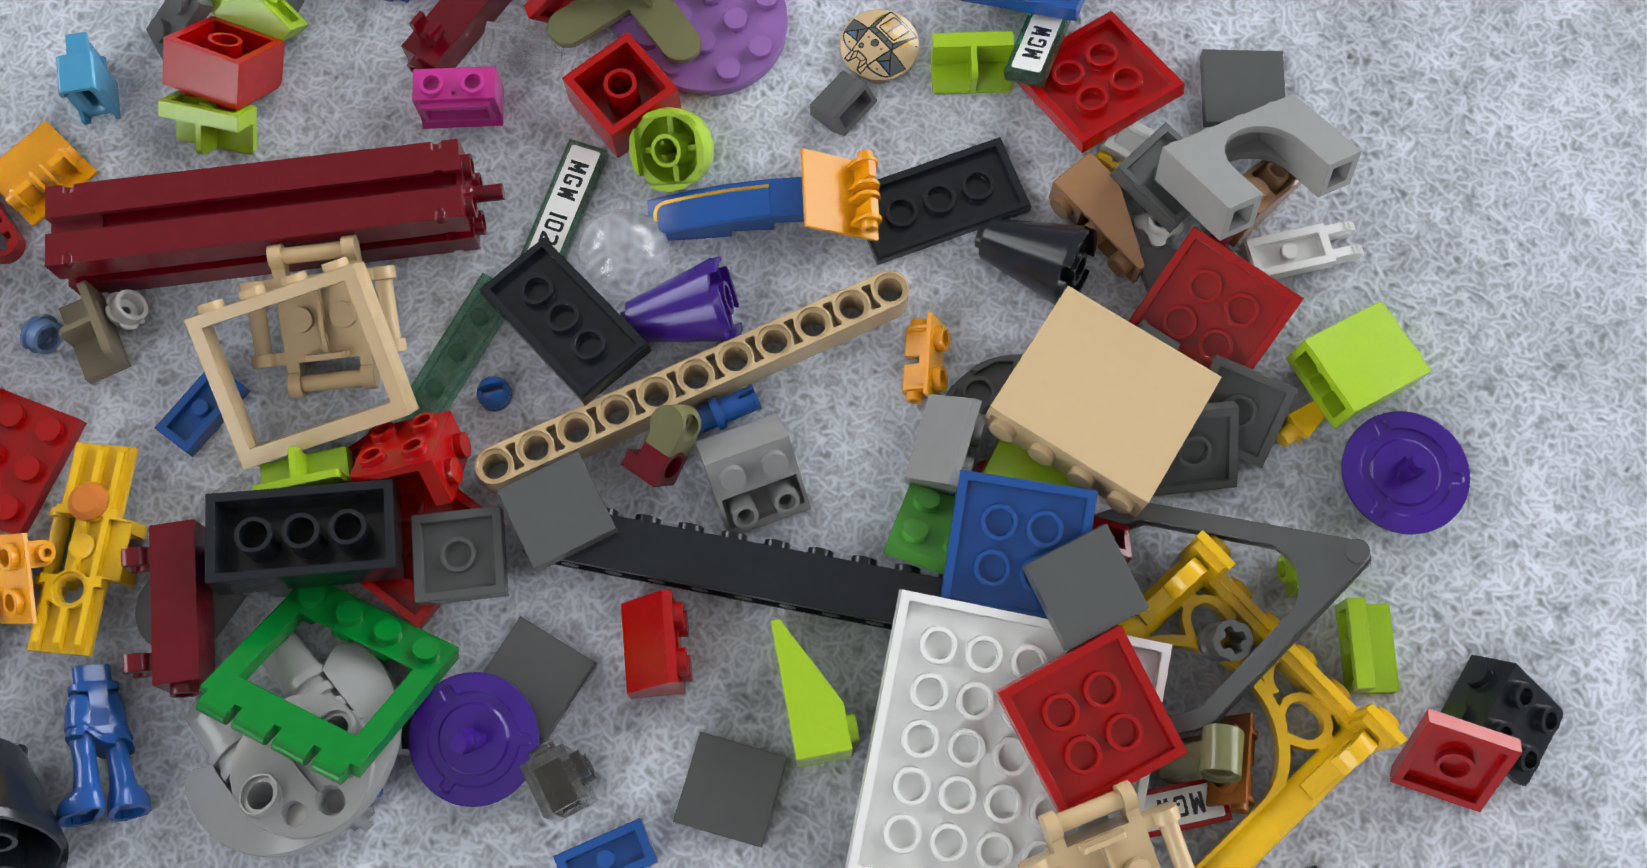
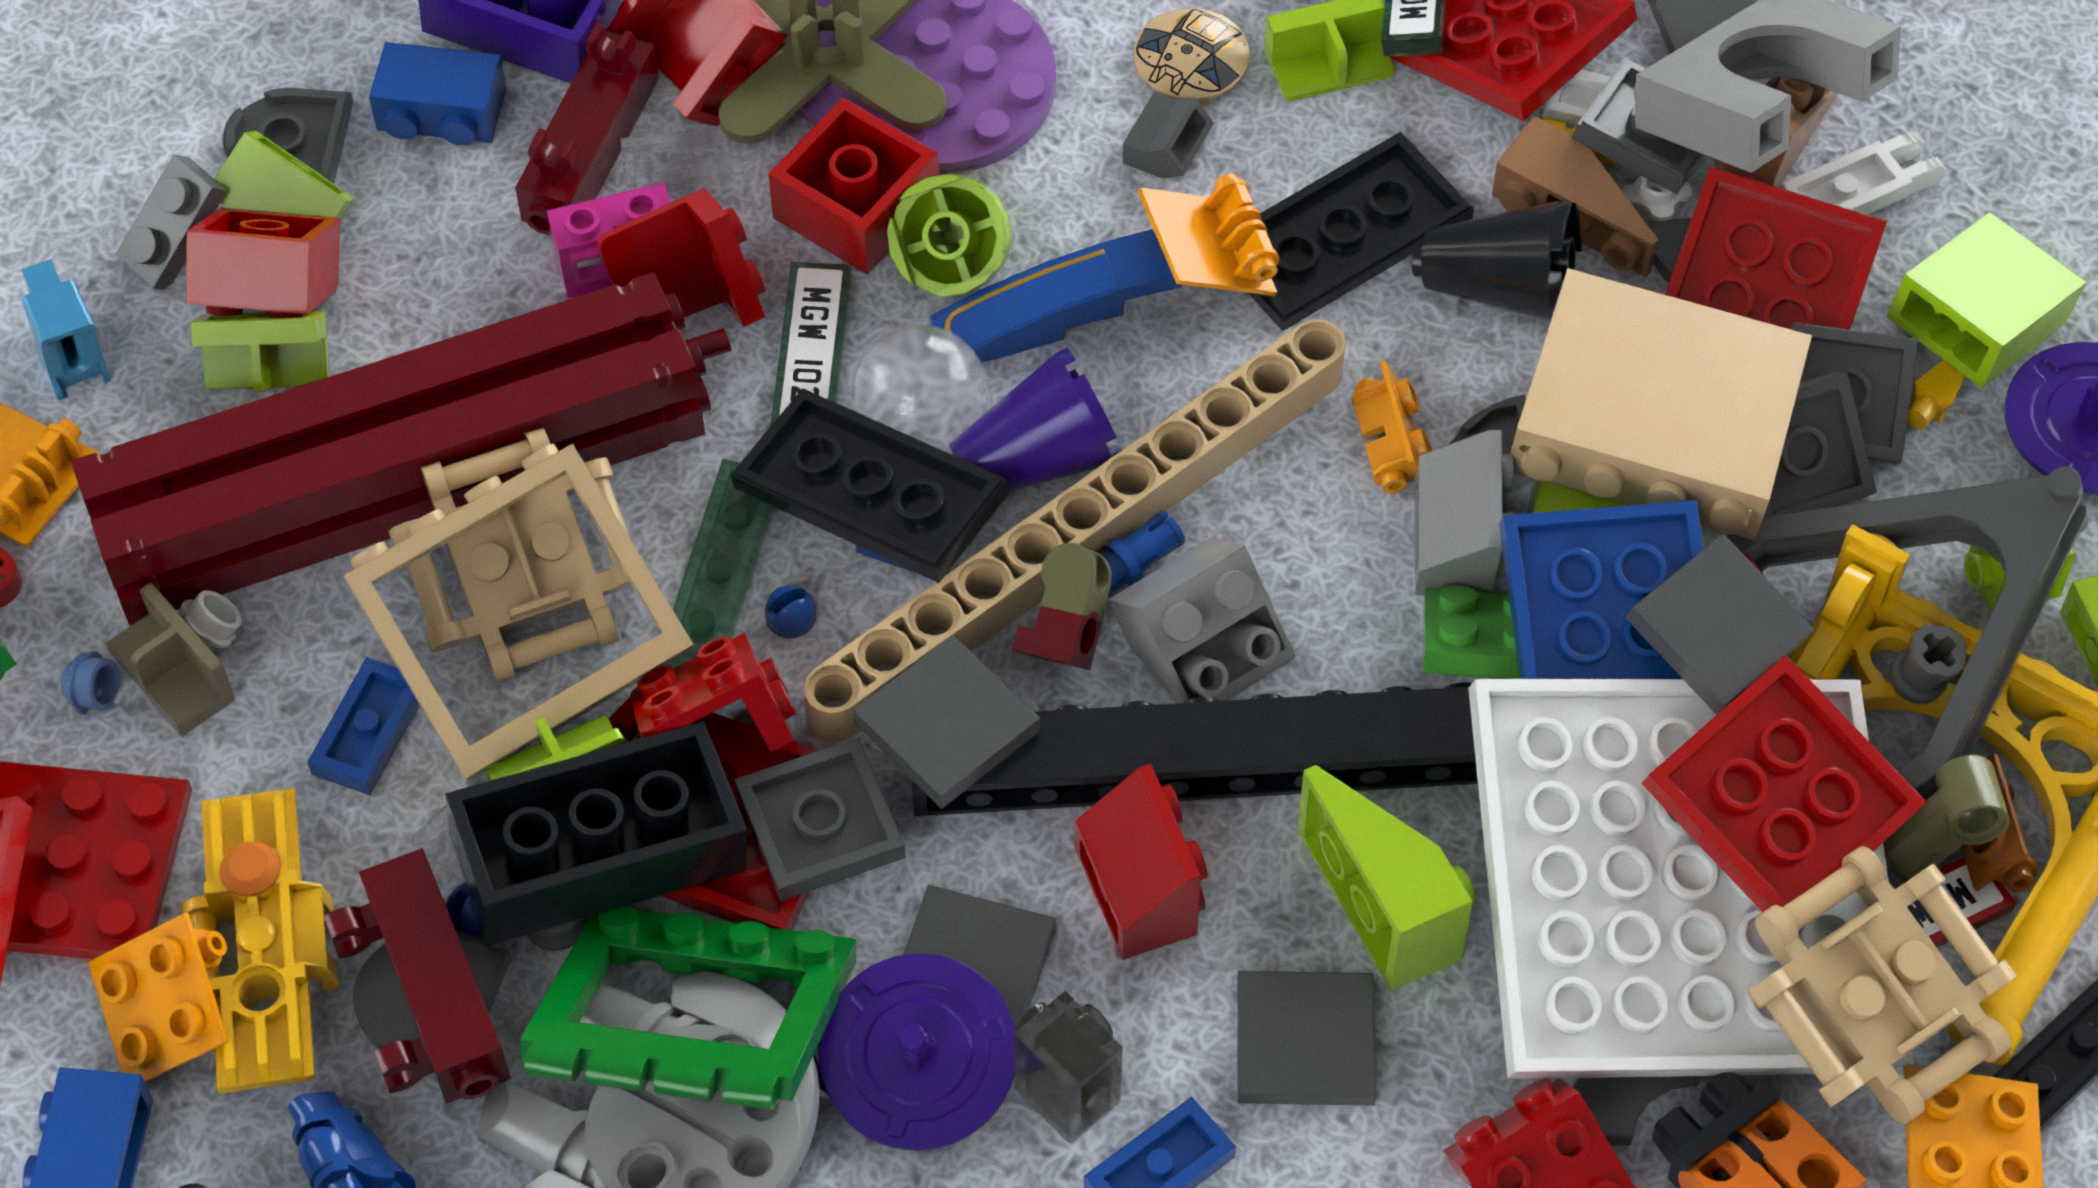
camera: 15 degrees left, 15 degrees down
none -> red bracket [597,188,765,327]

